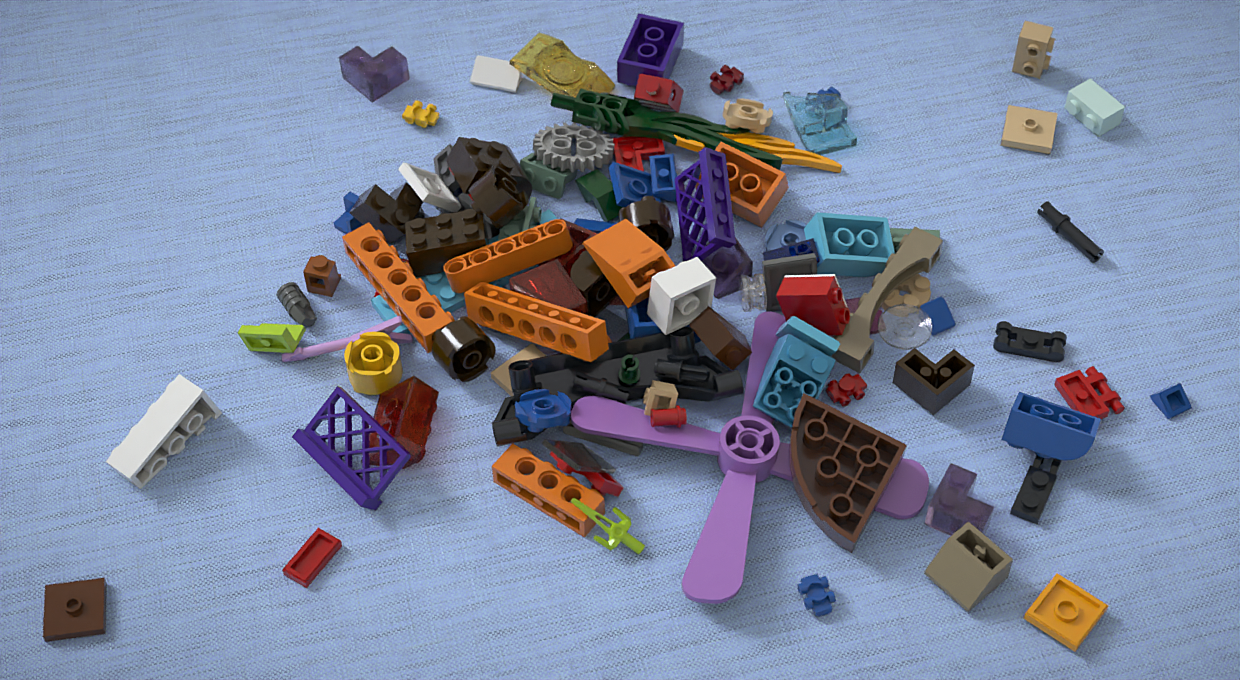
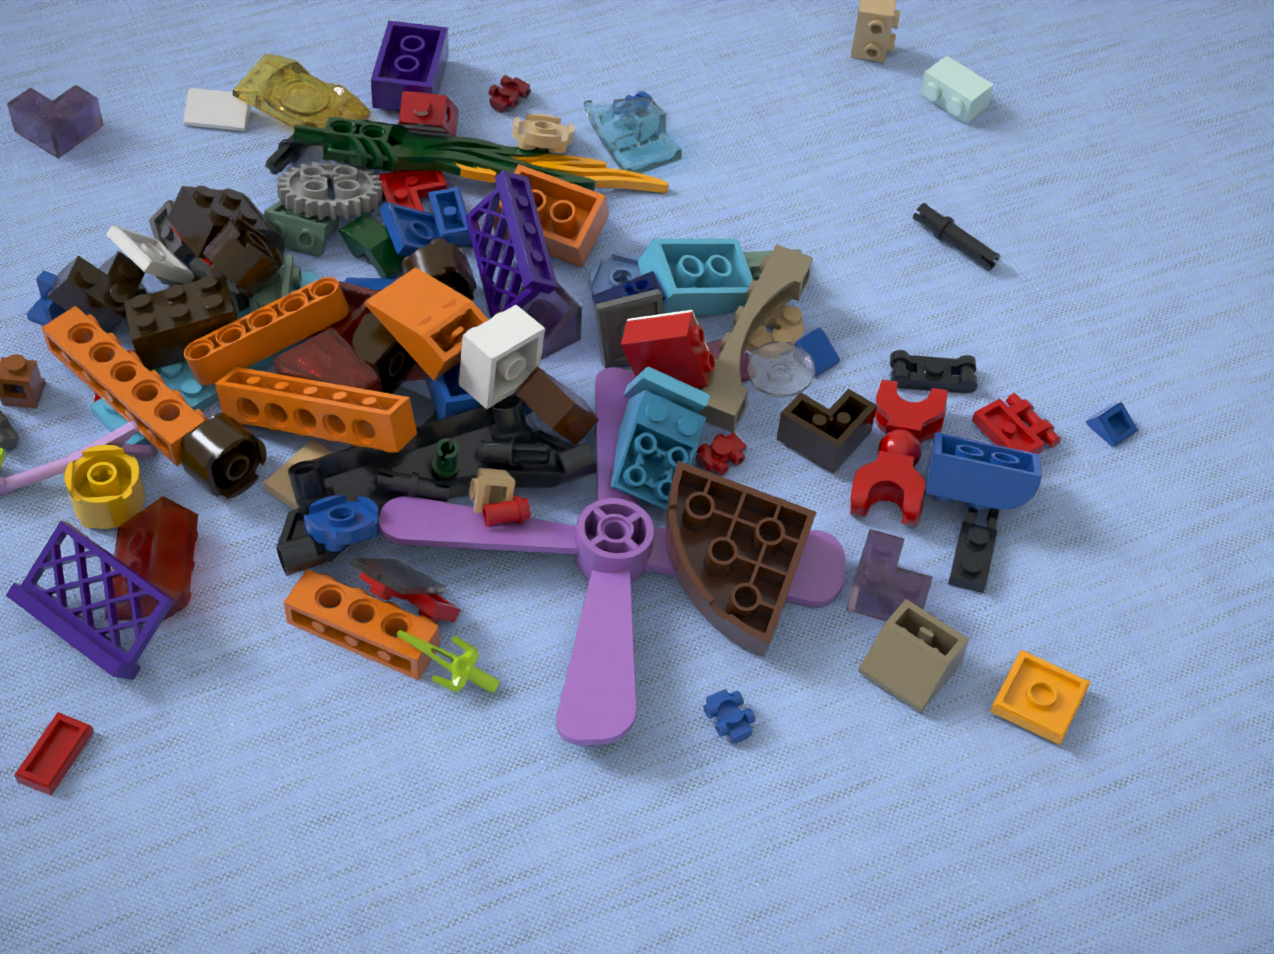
camera: 15 degrees left, 0 degrees up
yellow piece [402,100,440,128] -> none
dark grey axle [563,418,643,456] -> none
clear wheel [739,273,767,312] -> none
tan plate [1001,105,1058,154] -> none
none -> black axle [265,133,309,175]
none -> red piece [849,379,948,526]

